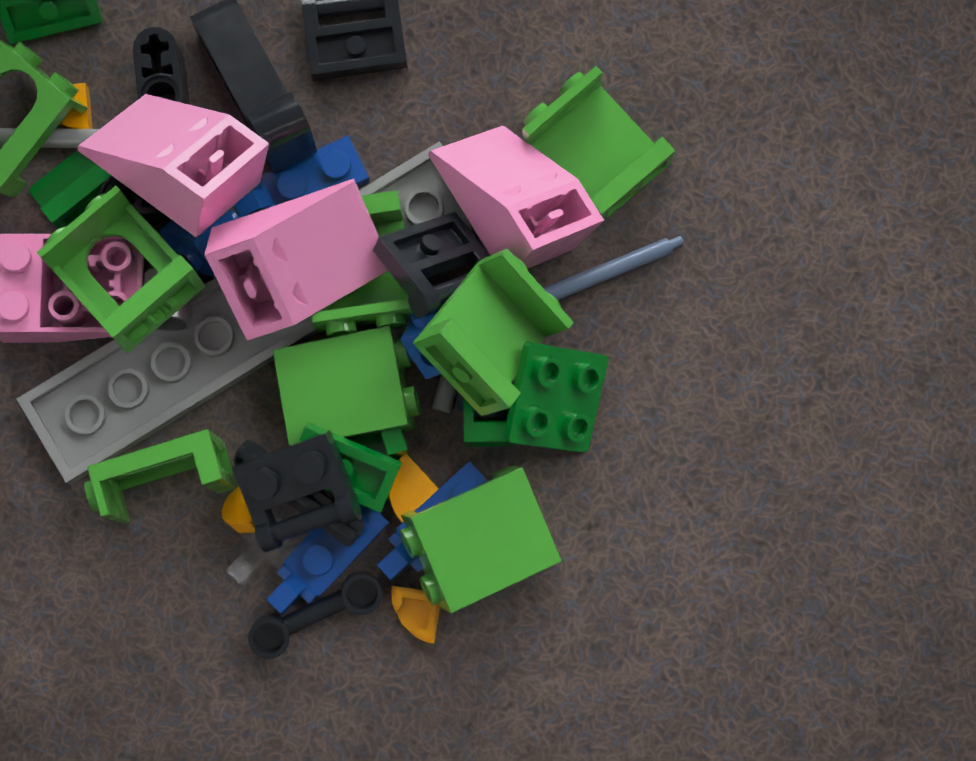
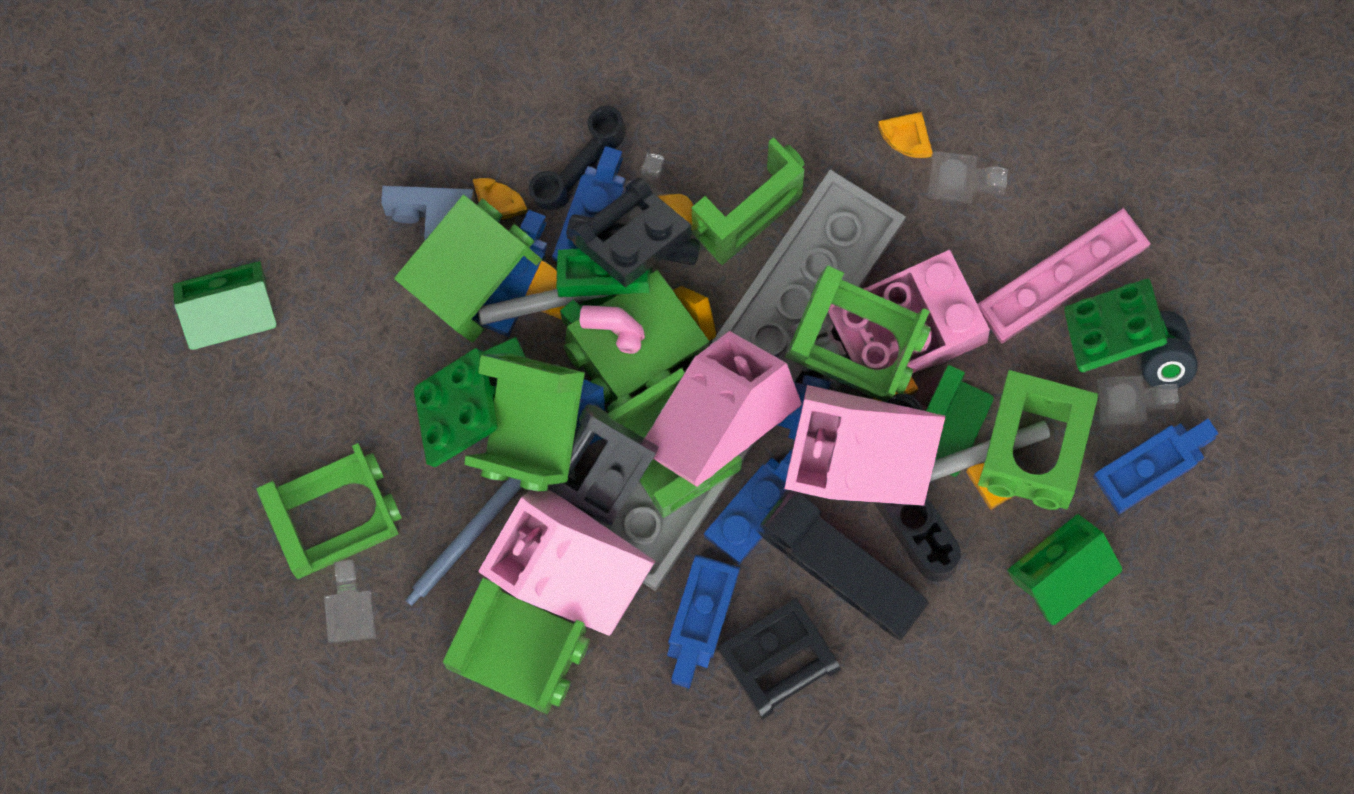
camera: 155 degrees right, 5 degrees down
none -> panel [173,261,277,350]
none -> bright green panel [256,443,402,579]
none -> clear plate [324,560,377,644]
none -> sand blue slope [381,186,476,241]
none -> light grey bar [477,289,609,325]
none -> bright pink arm [580,306,645,354]
none -> blue hinge [667,555,740,689]
none -> light orange tile [673,286,716,341]

